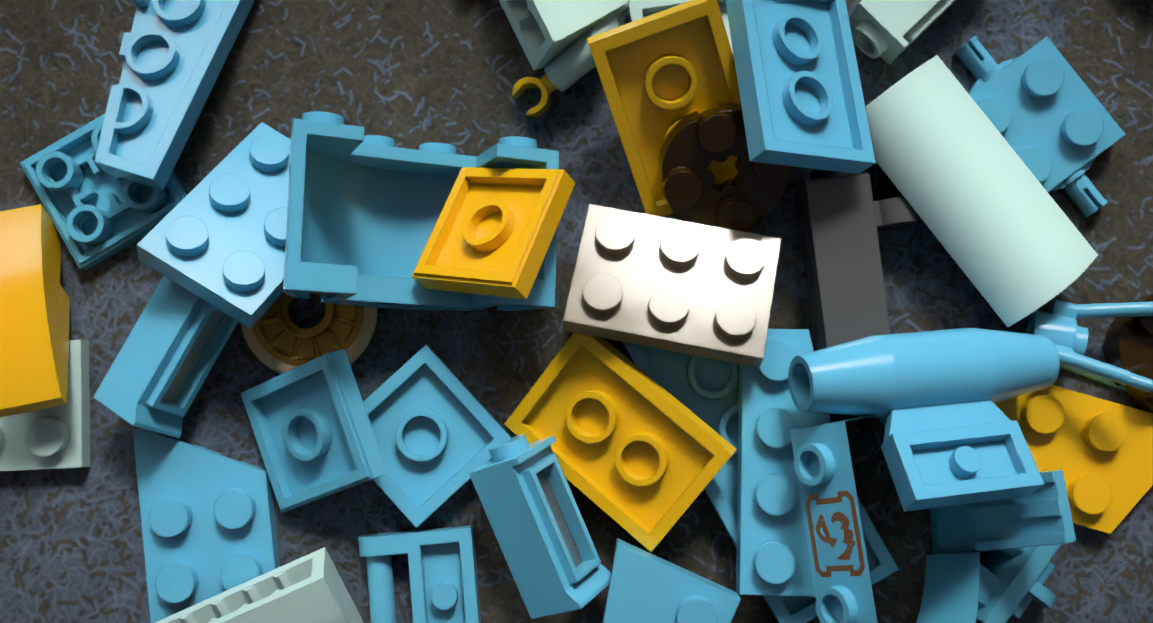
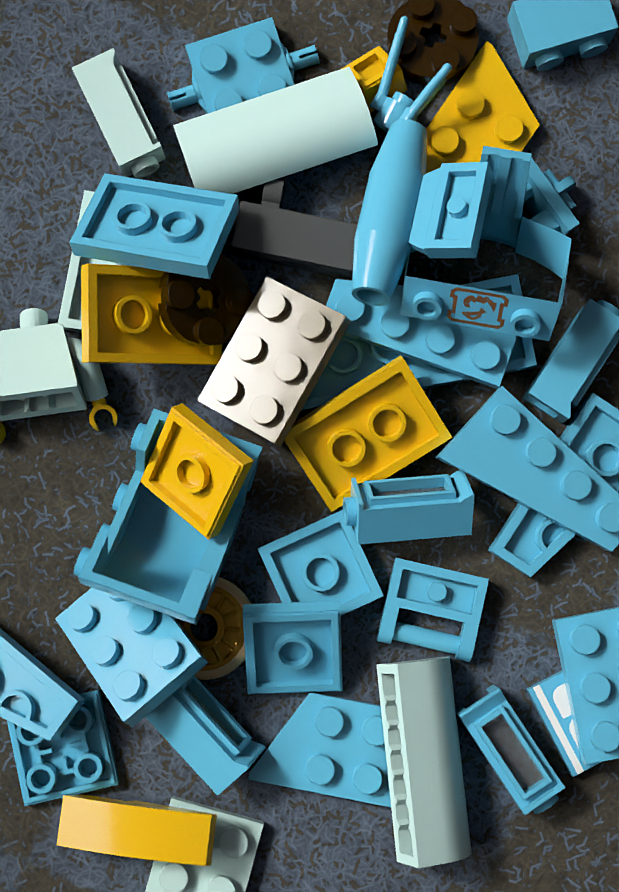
camera: 70 degrees left, 0 degrees up
none -> yellow slope [342,46,408,113]

